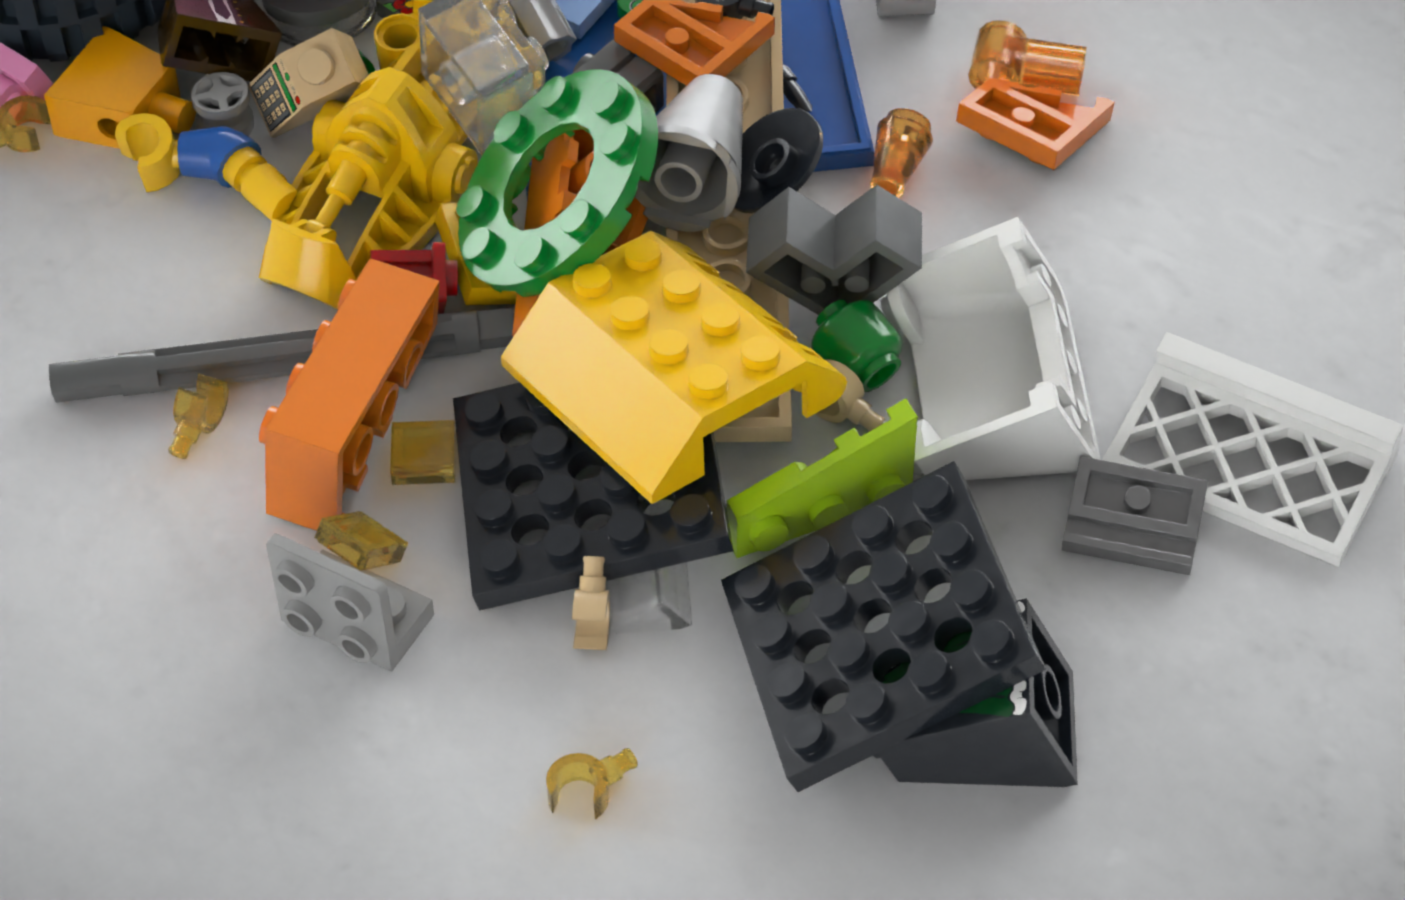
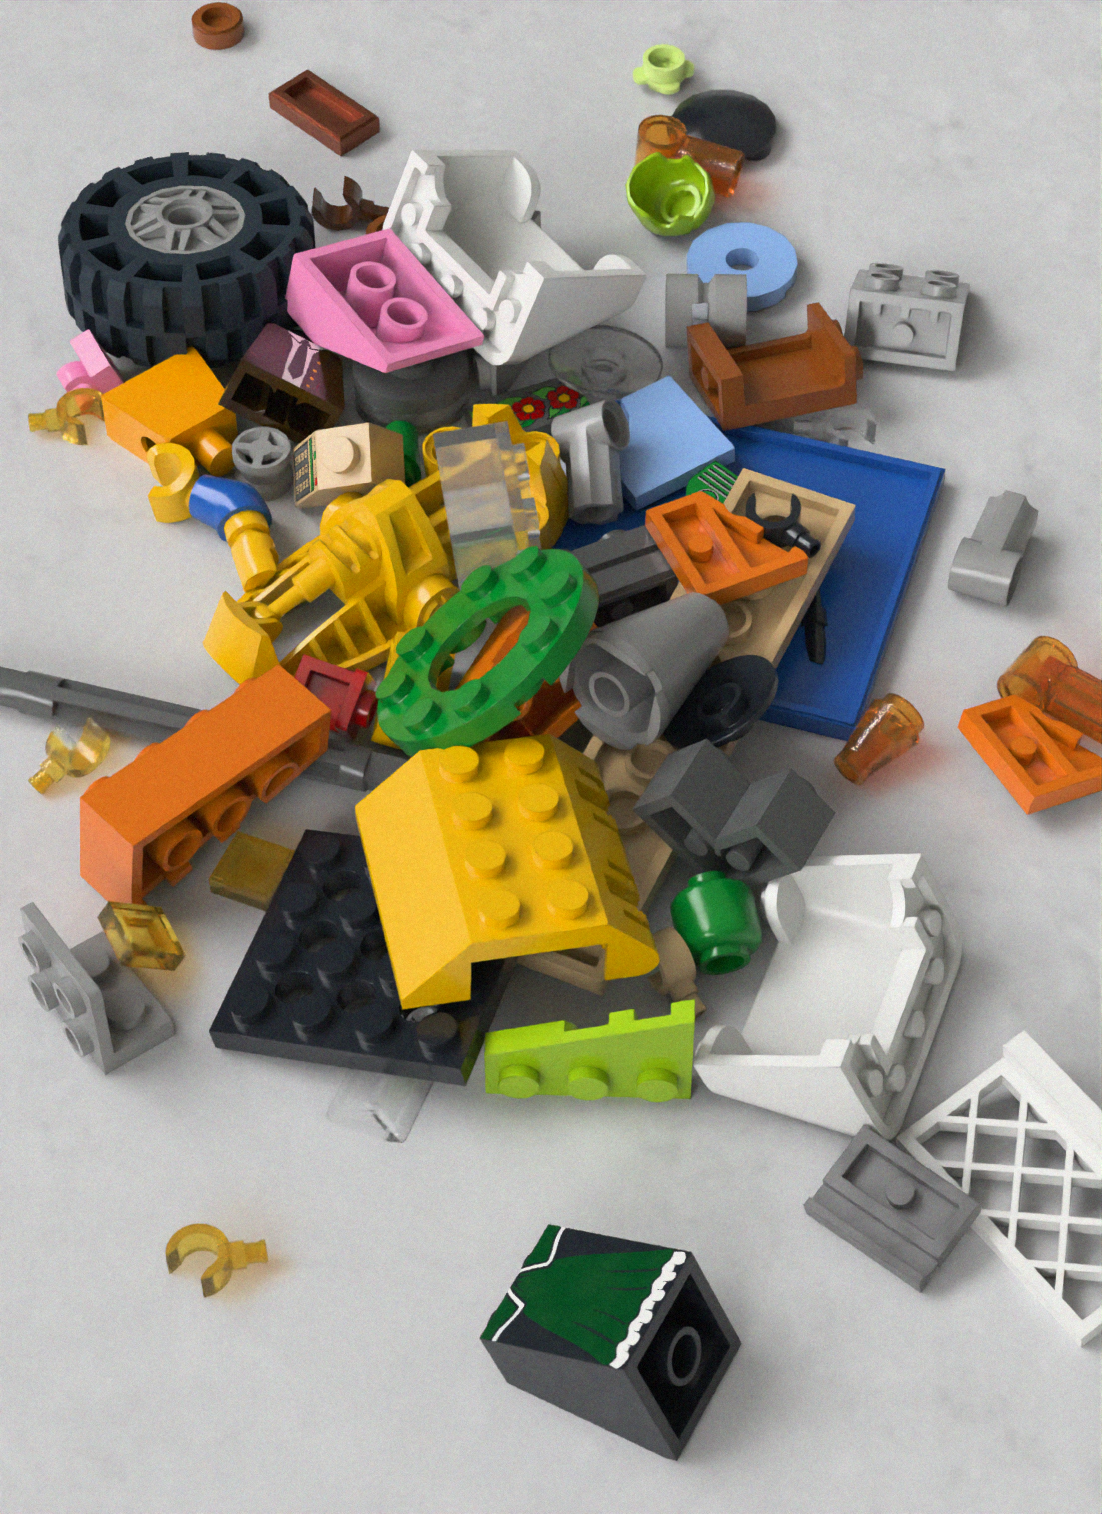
camera: 25 degrees right, 0 degrees up
tan piece [572,556,610,650] -> none
black piece [721,461,1046,792] -> none

